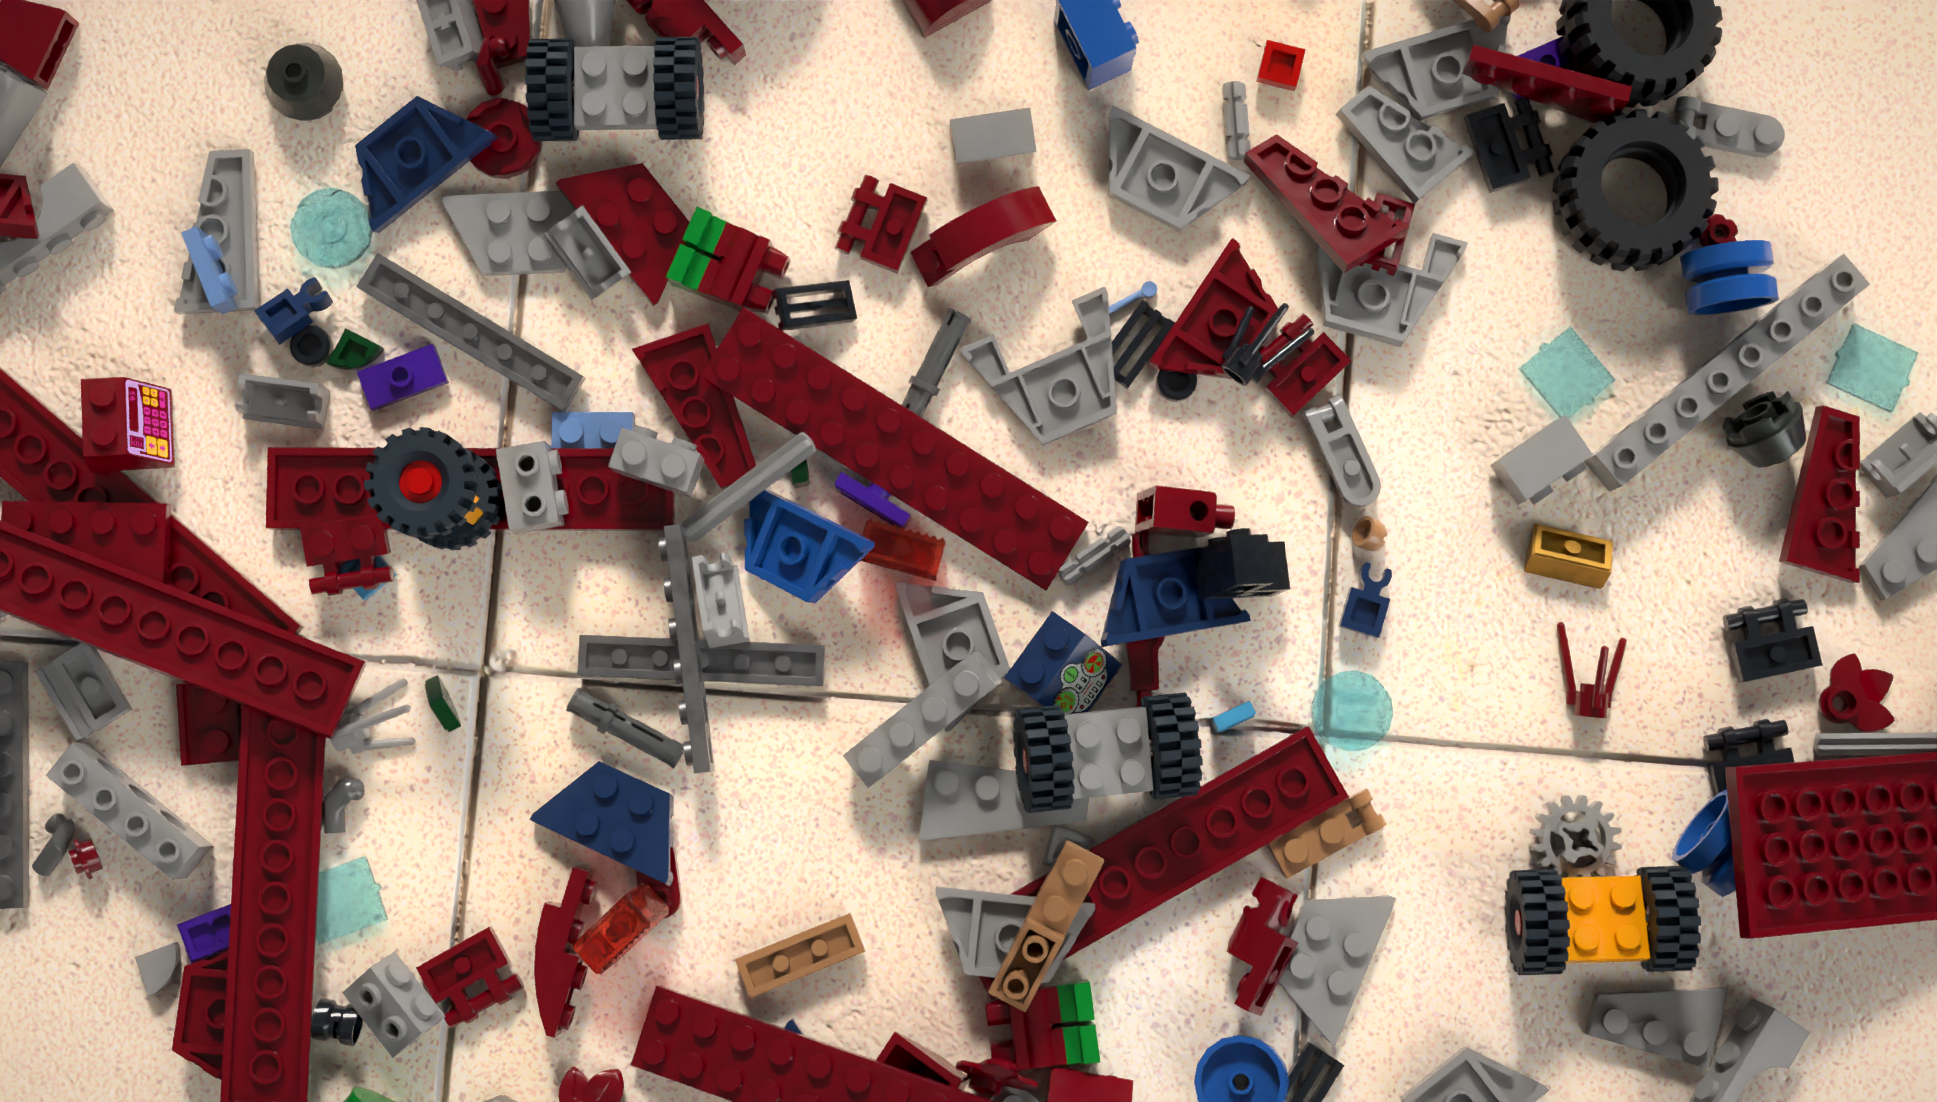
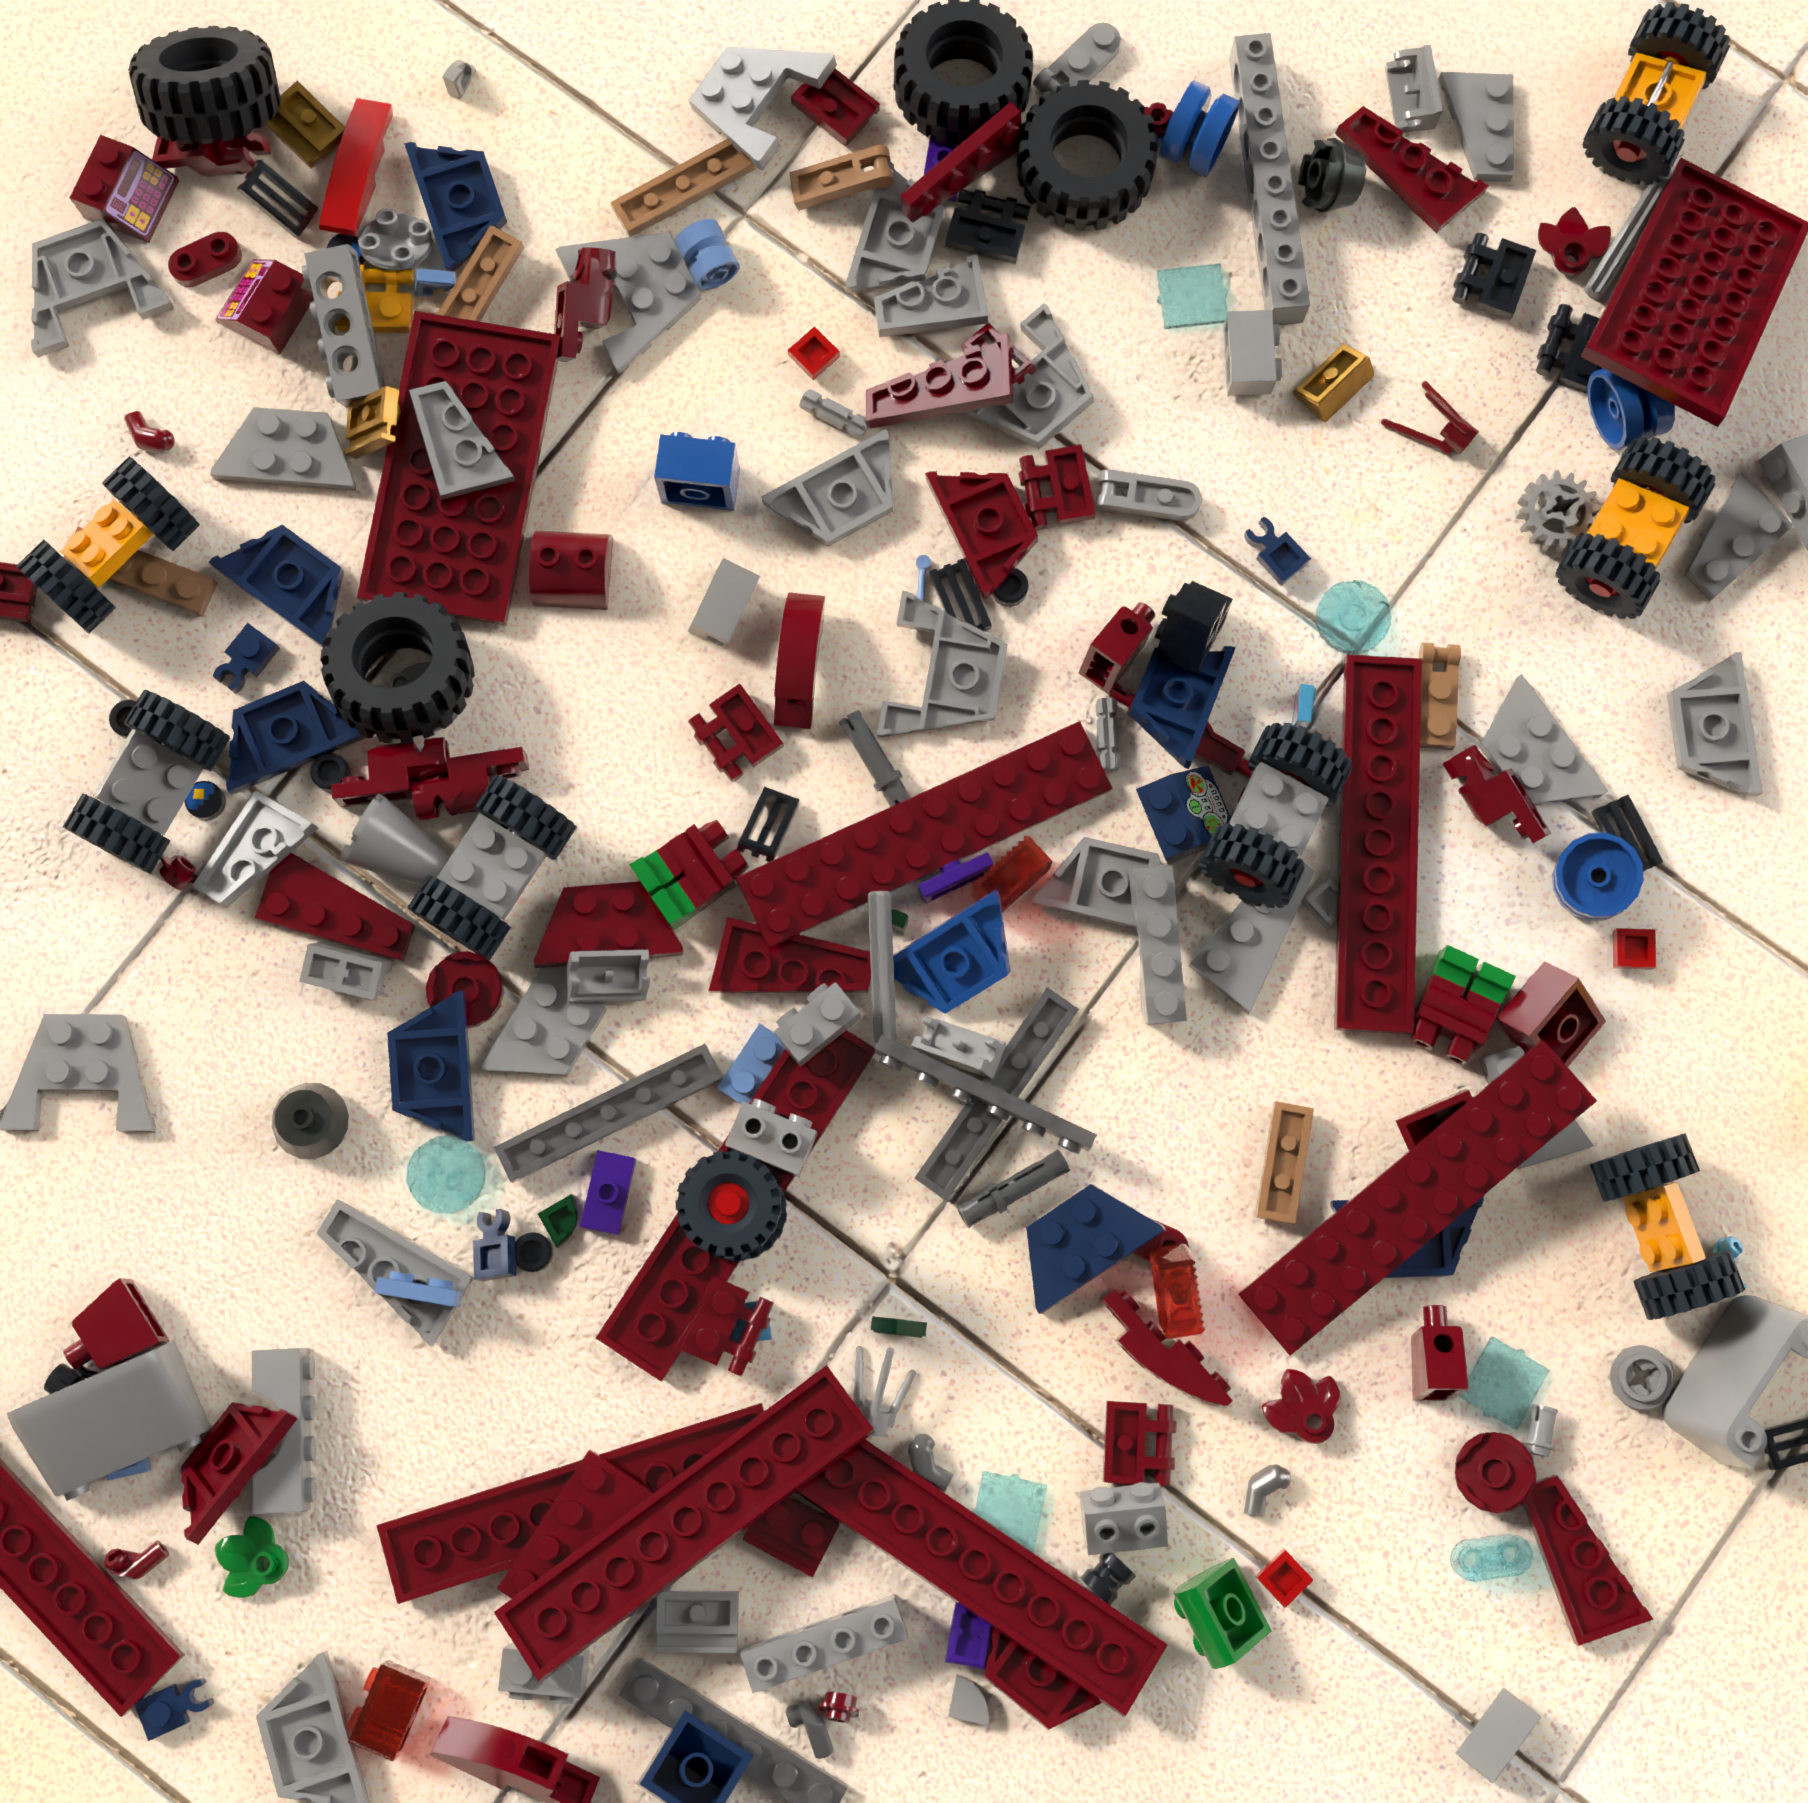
camera: 55 degrees left, 5 degrees down
dark red slope [81,377,175,473] -> none
light grey hinge [235,373,330,430] -> none
dark red arm [475,35,510,96] -> none
light grey wing [935,886,1095,983] -> none
dark red plate [956,1058,1038,1096] -> none
medium nougat slope [988,840,1104,1012] -> none
black plant [1221,303,1315,386] -> none
medium nougat hinge [1352,516,1388,551] -> none
clear light blue piece [1826,323,1919,413] -> none

